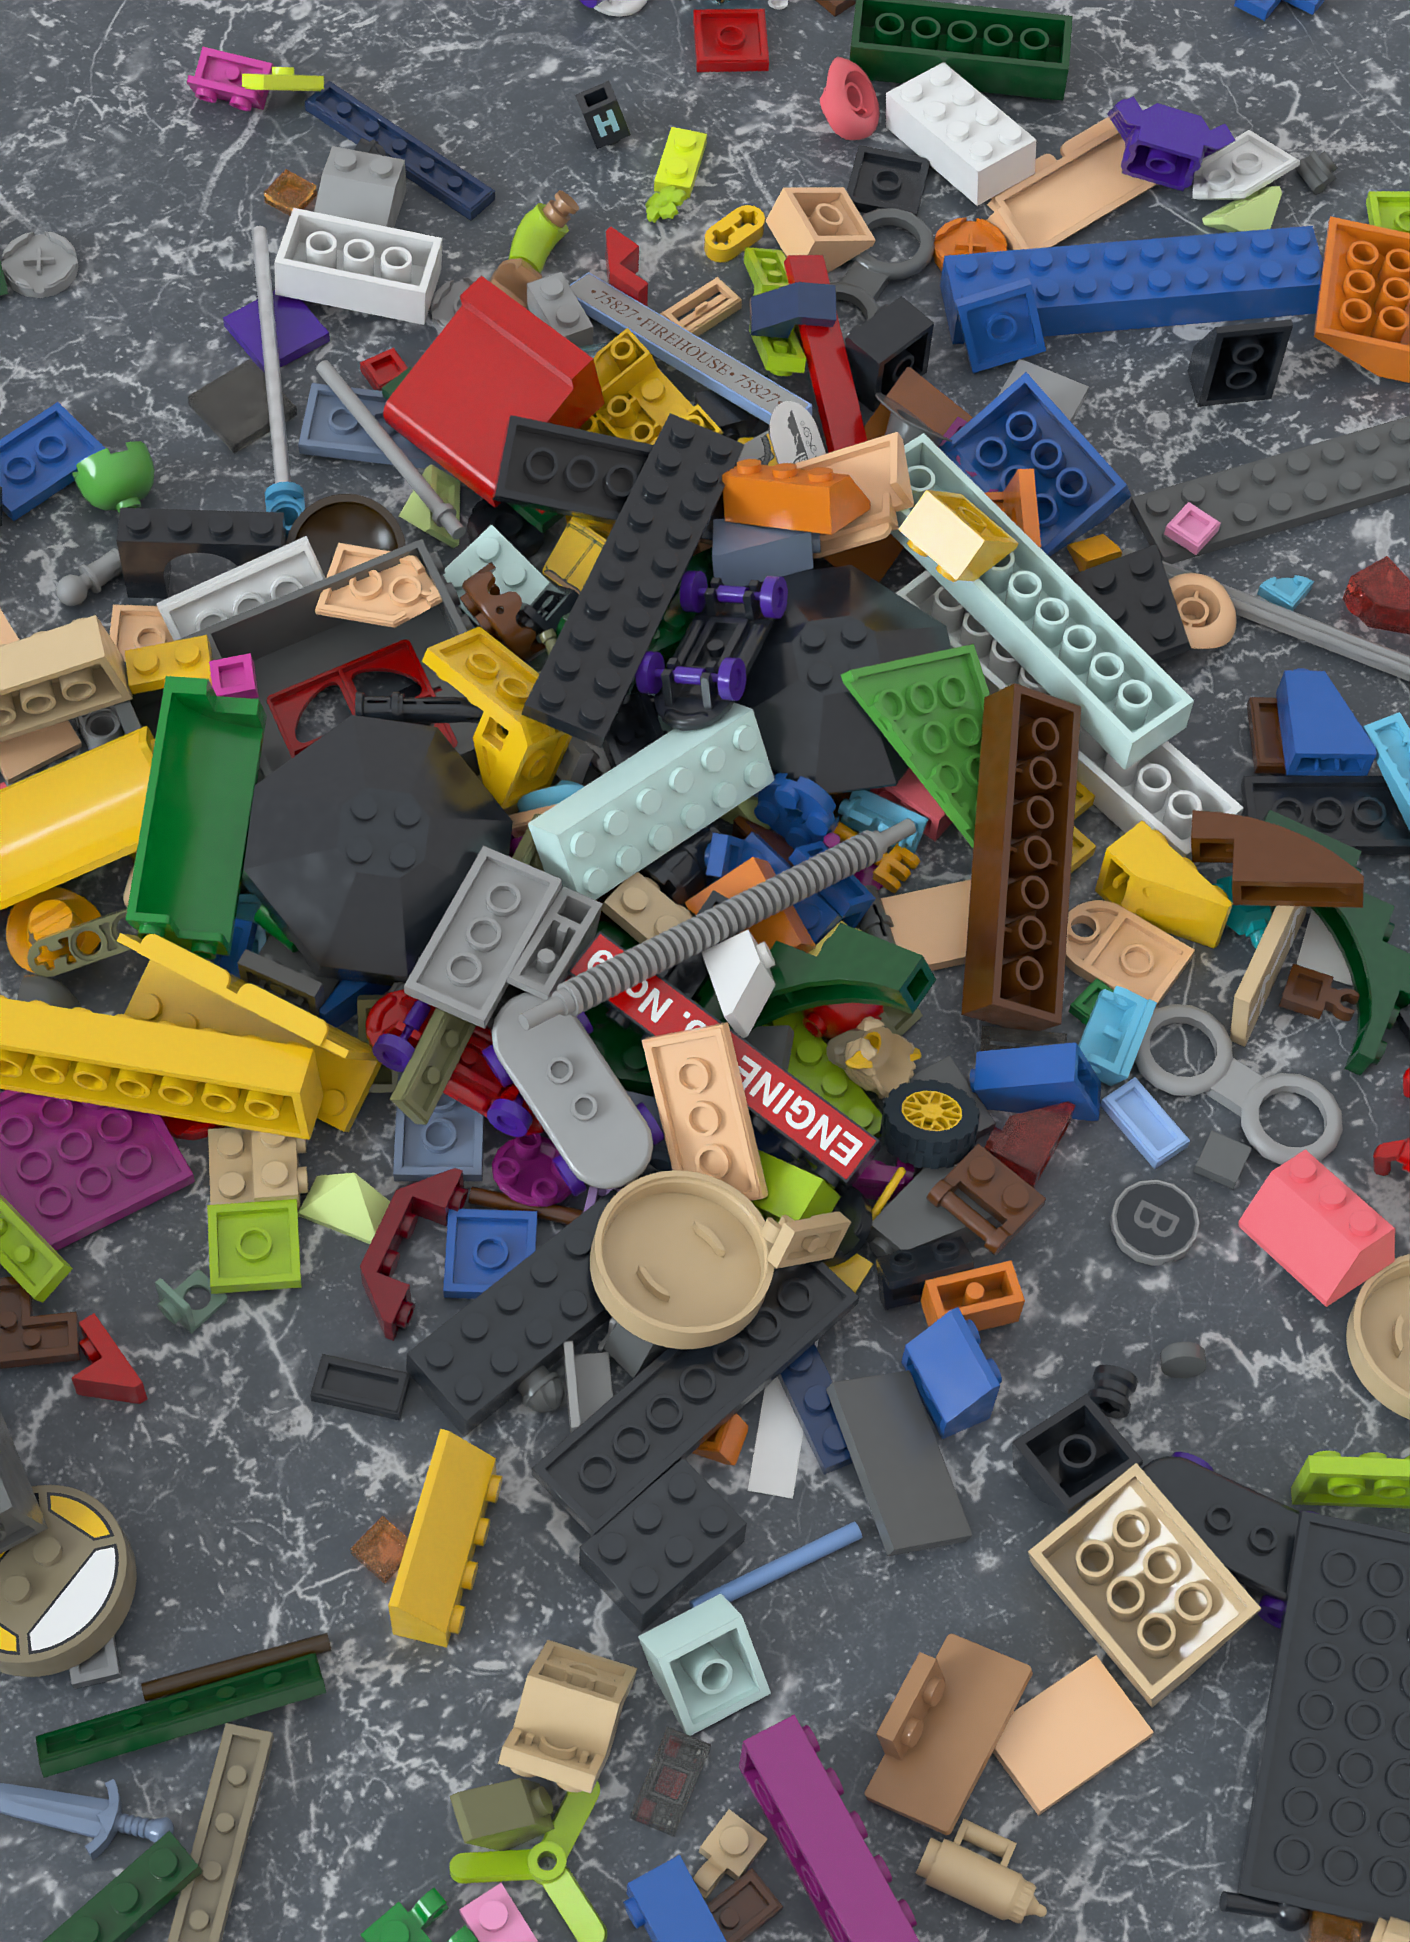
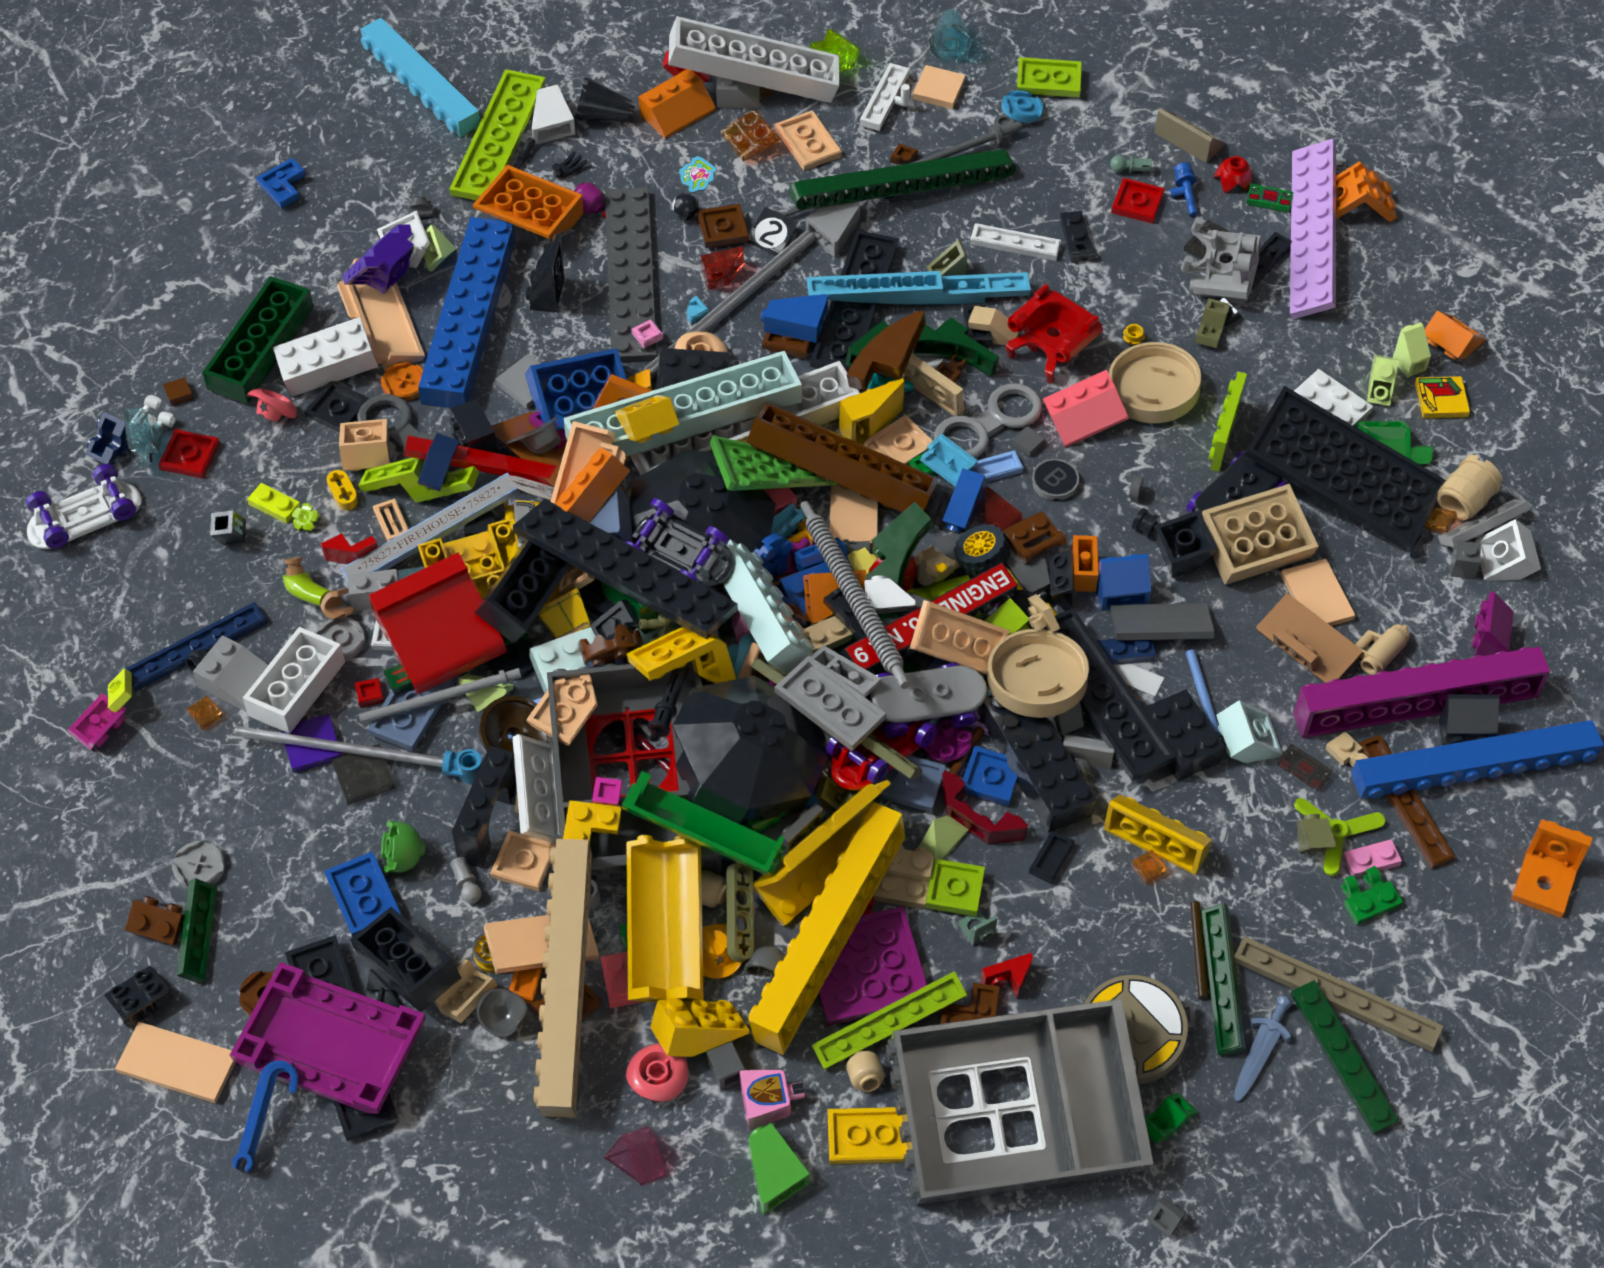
camera: 70 degrees left, 5 degrees down
tan bracket [498,1640,637,1793] -> none
blue plate [704,833,744,879] -> none
blue plate [954,278,1046,373] -> none

